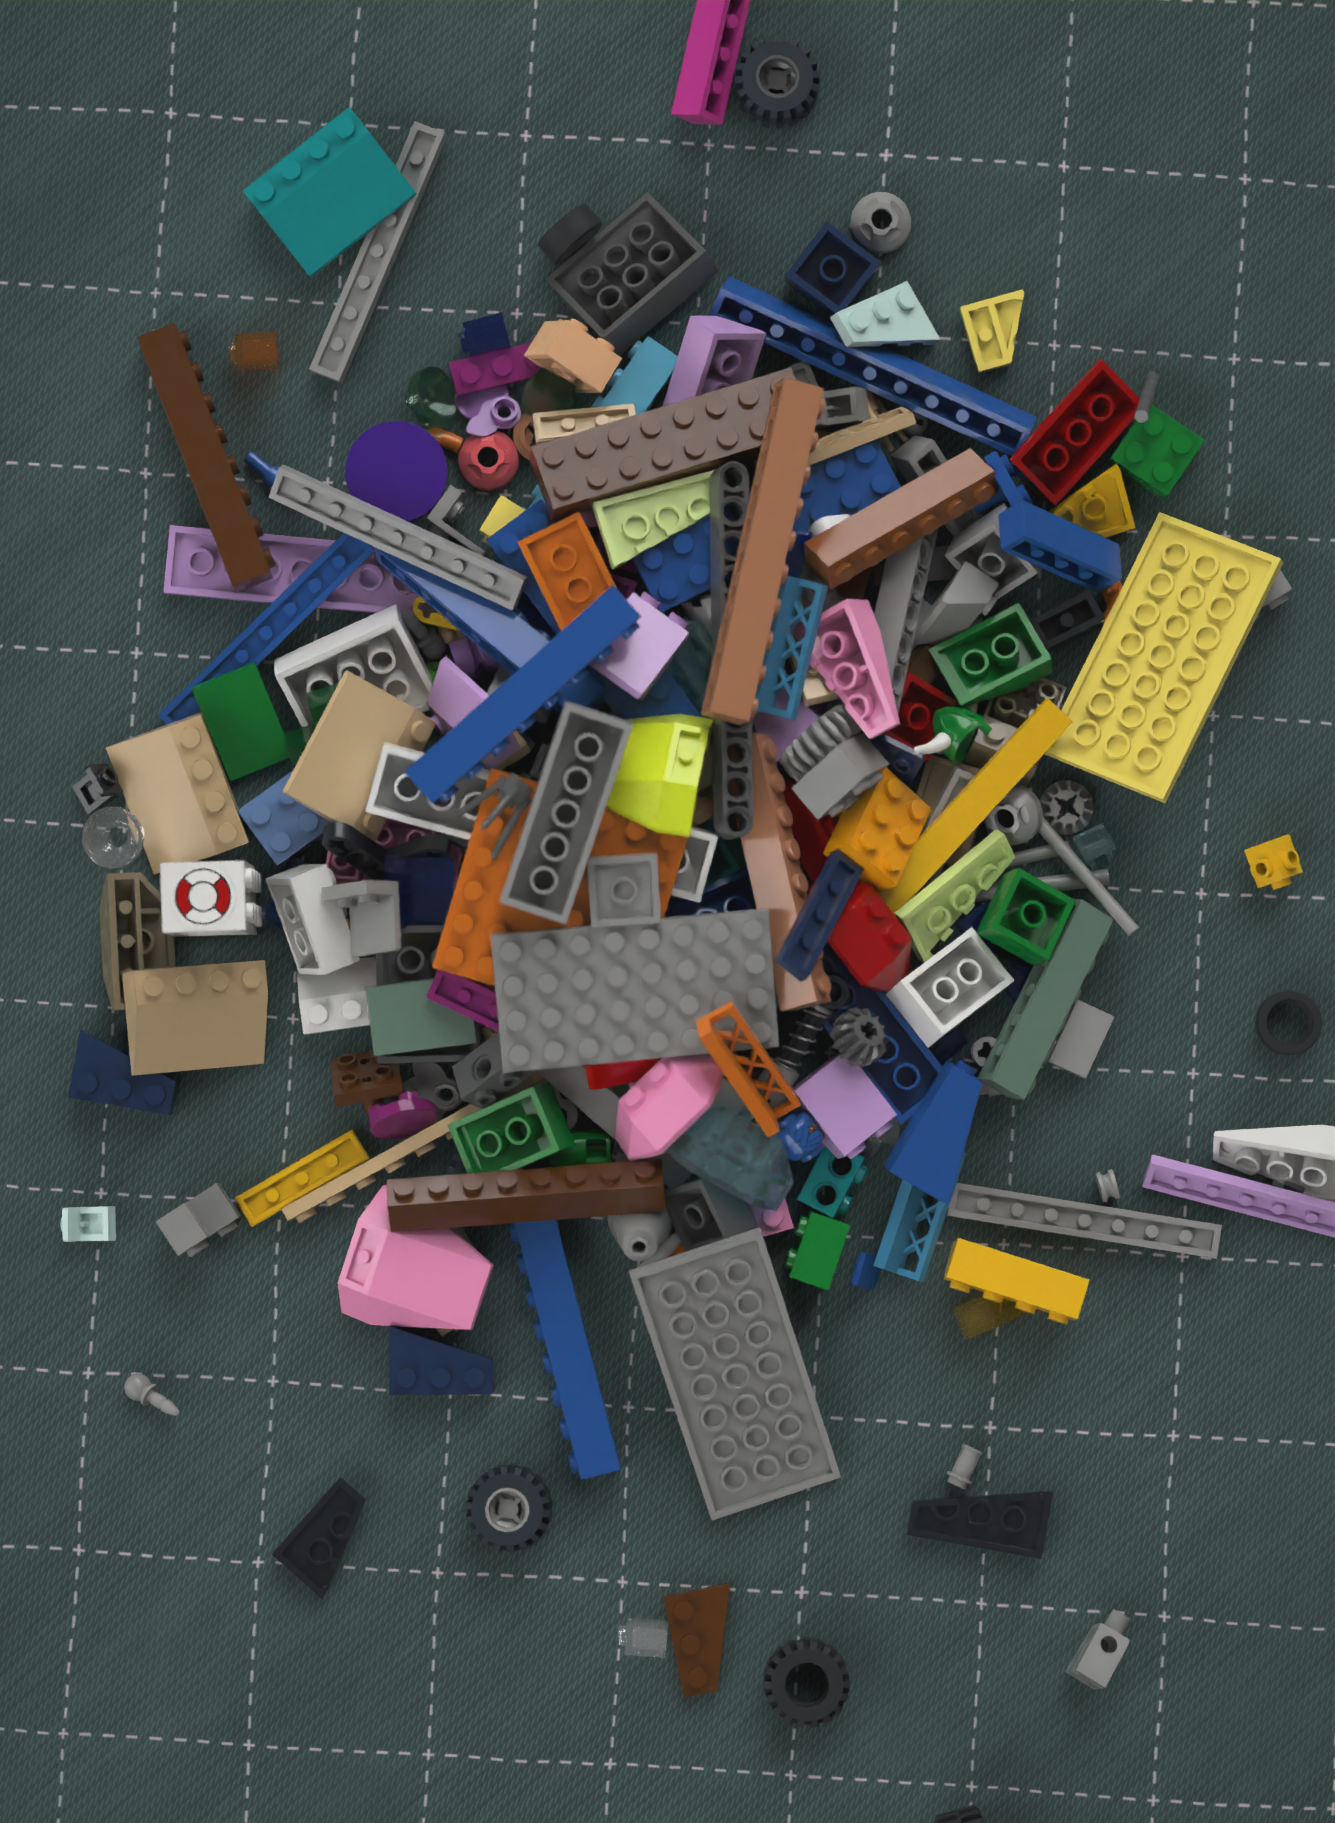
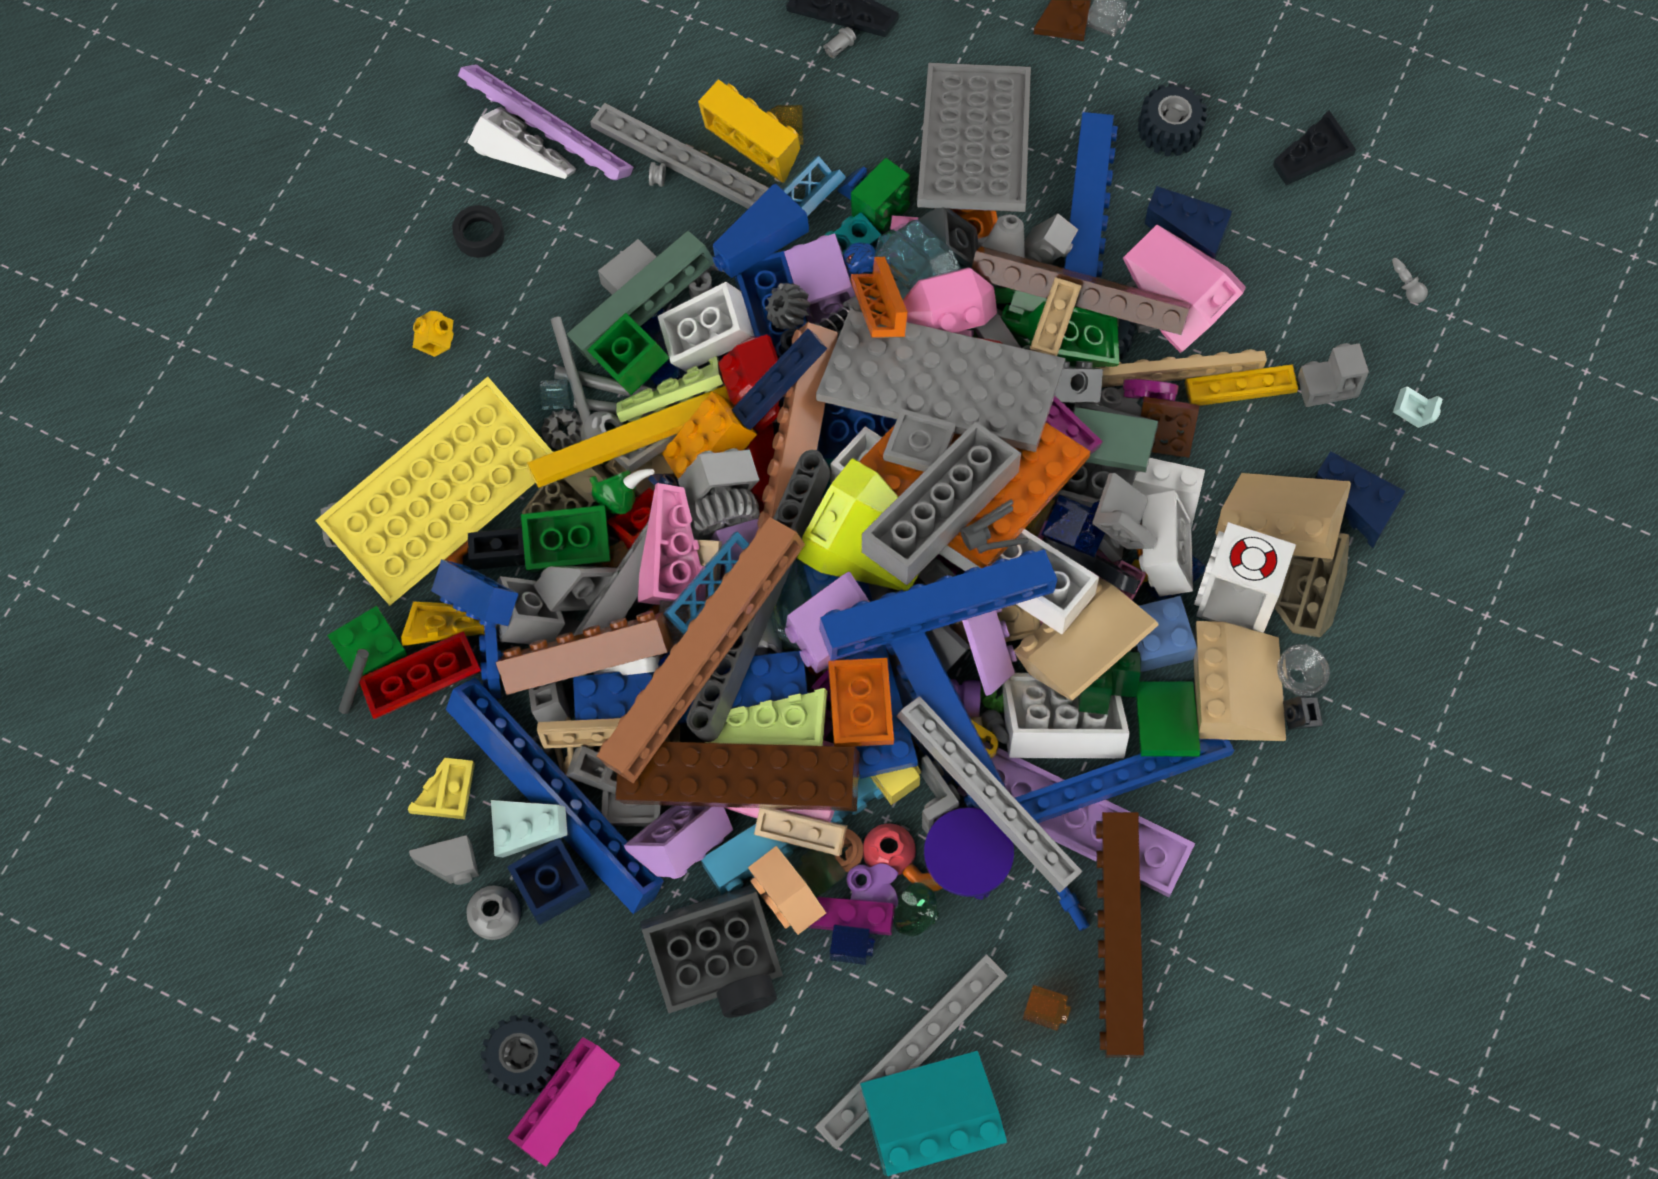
camera: 150 degrees left, 20 degrees down
none -> light grey slope [409,835,479,885]
none -> light grey brick [1024,214,1078,264]
none -> tan tile [1029,277,1081,356]

